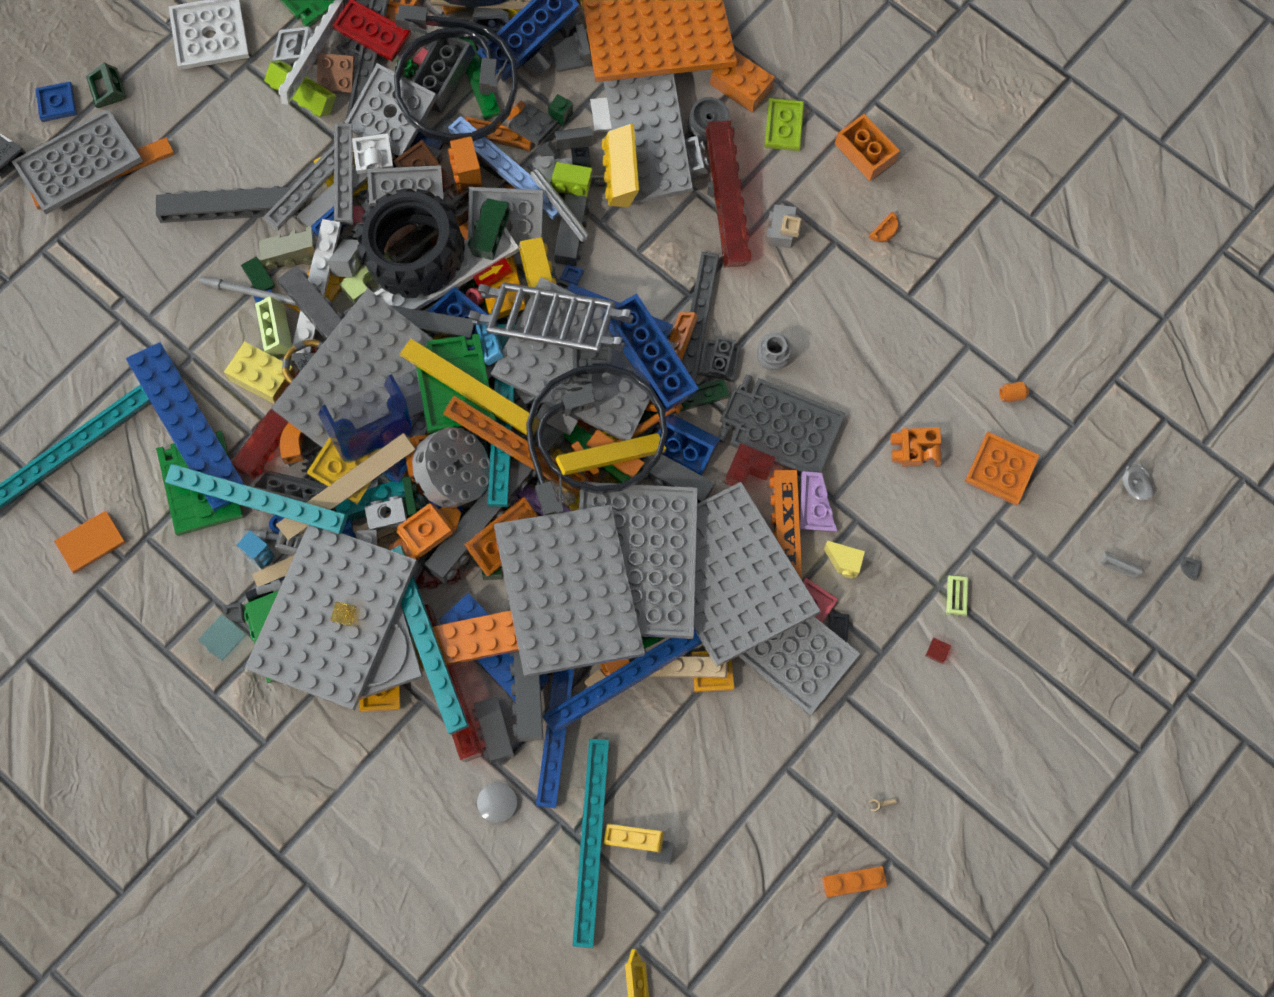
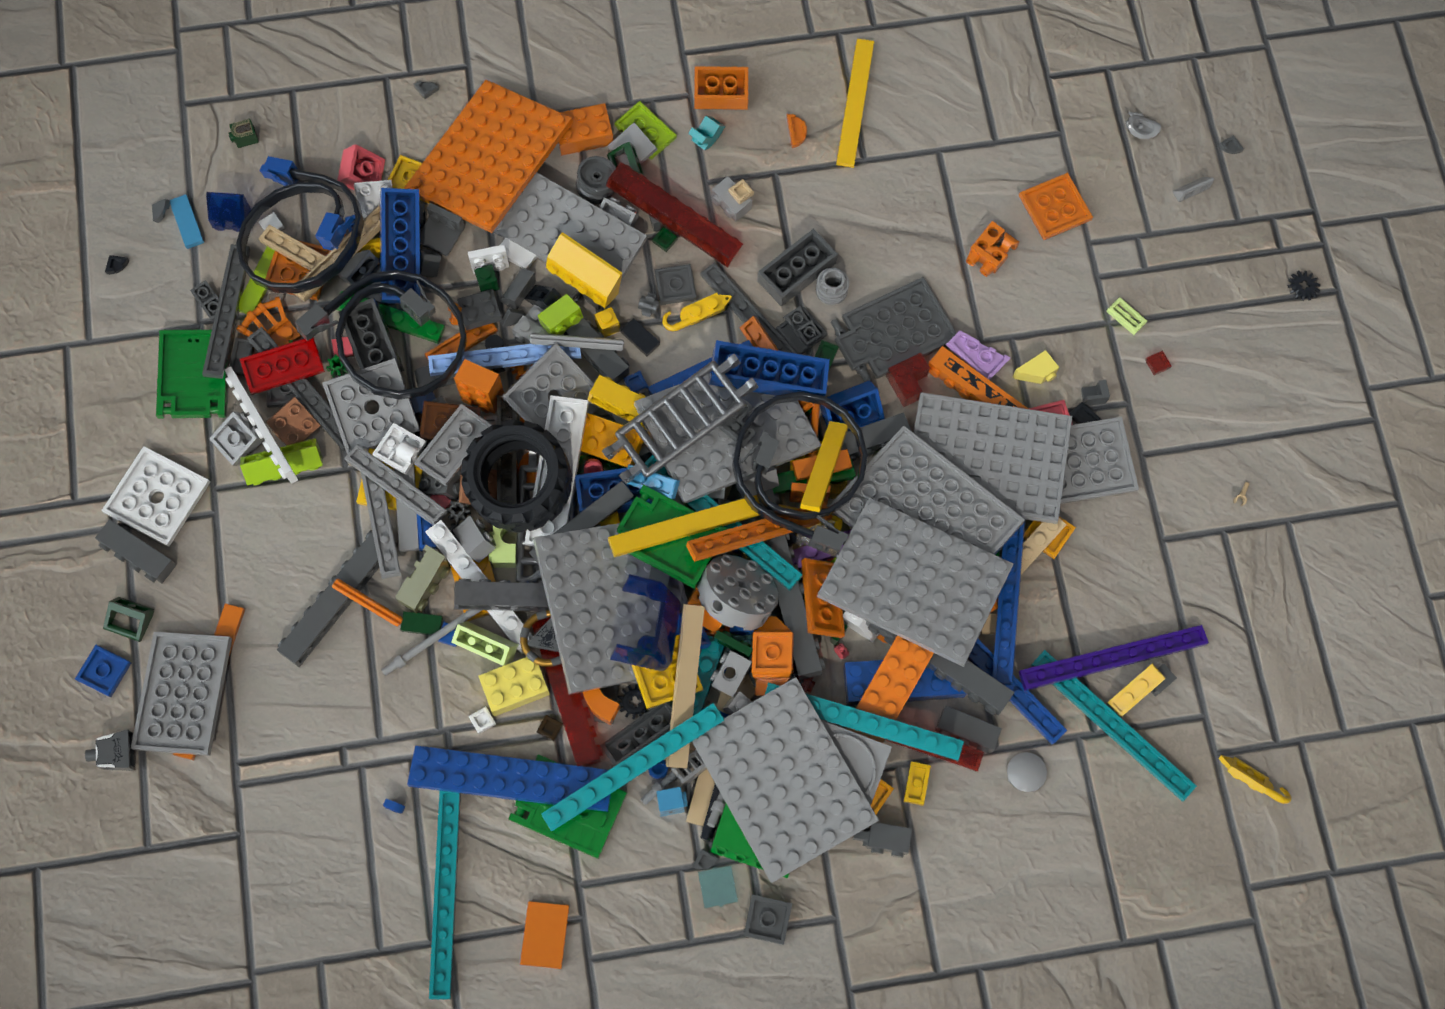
camera: 50 degrees left, 0 degrees up
clear yellow plate [330,602,357,626] -> none
dark green brick [468,198,511,260] -> none
red tile [473,257,513,286] -> none
orange plate [822,866,887,898] -> none
orange brick [999,381,1029,403] -> none
none -> dark grey brick [95,519,176,584]
none -> orange axle [332,579,403,626]
none -> blue tile [383,799,405,814]
none -> white plate [468,245,509,274]
none -> white tile [468,706,496,734]
none -> black tile [485,335,504,349]
none -> dark brown tile [536,715,564,742]
none -> yellow brick [594,307,620,338]
none -> light grey tile [607,123,658,173]
none -> dark green tile [607,142,645,189]
none -> black tile [621,318,660,357]
none -> dark grey gear [638,293,660,317]
none -> dark green tile [652,226,678,252]
none -> dark grey tile [654,264,697,305]
none -> yellow plate [662,293,732,332]
none -> teal brick [688,116,726,150]
none -> dark grey plate [743,895,792,945]
none -> dark grey brick [757,228,838,307]
none -> coral rock [834,643,849,659]
none -> yellow tile [836,38,874,168]
none -> dark grey hinge [853,823,912,858]
none -> yellow plate [903,761,931,806]
none -> dark purple plate [1018,625,1209,691]
none -> dark grey panel [1081,380,1110,406]
none -> black gear [1287,270,1321,301]

